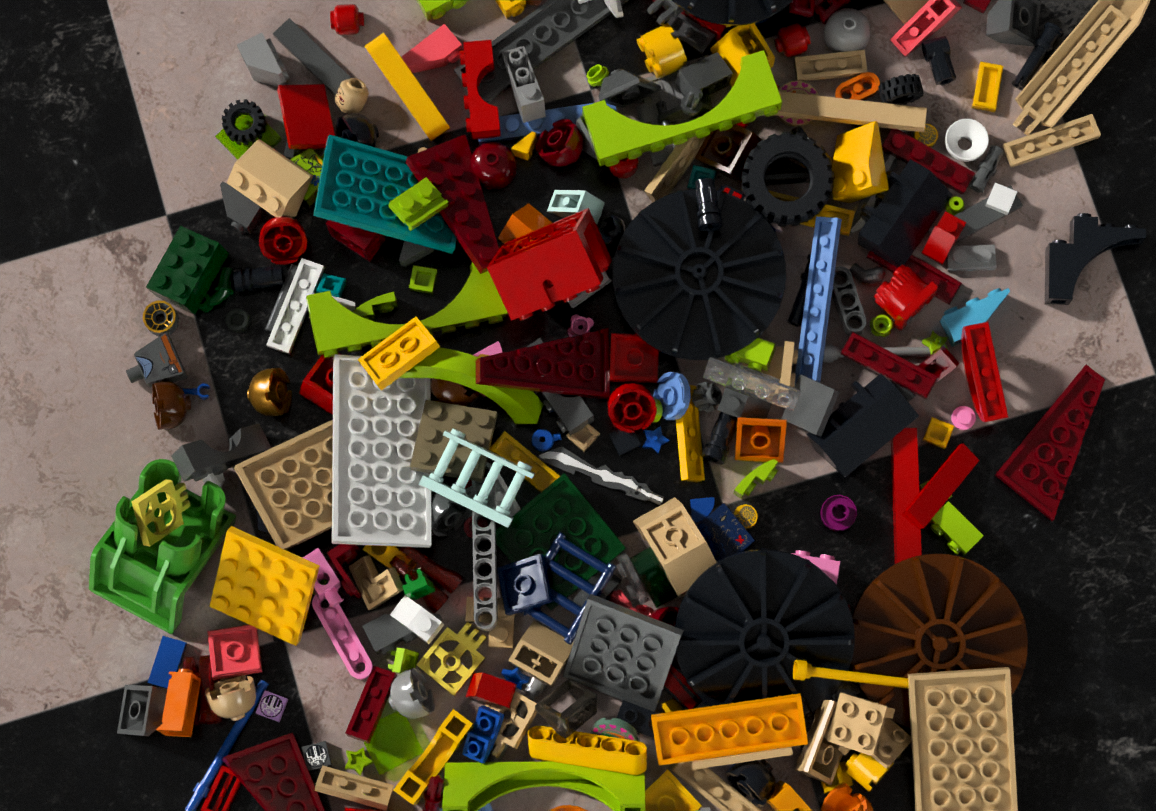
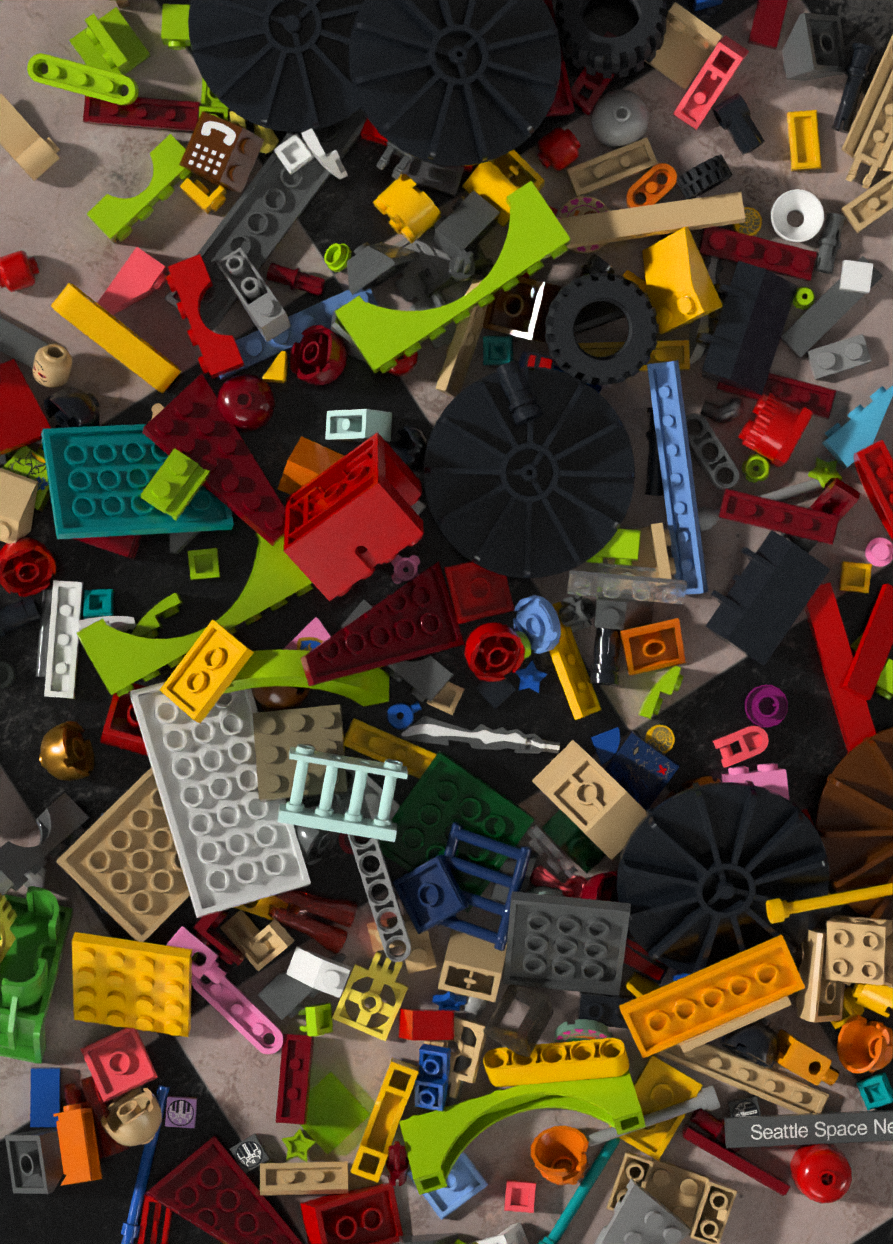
camera: 20 degrees left, 10 degrees up
light grey cylinder [389,668,435,719] -> none
green tile [402,569,435,601] -> none
dark grey tile [781,374,840,437] -> none
red slope [921,211,966,265] -> none
none -> dark red axle [266,262,325,295]
none -> coral plate [713,726,769,768]

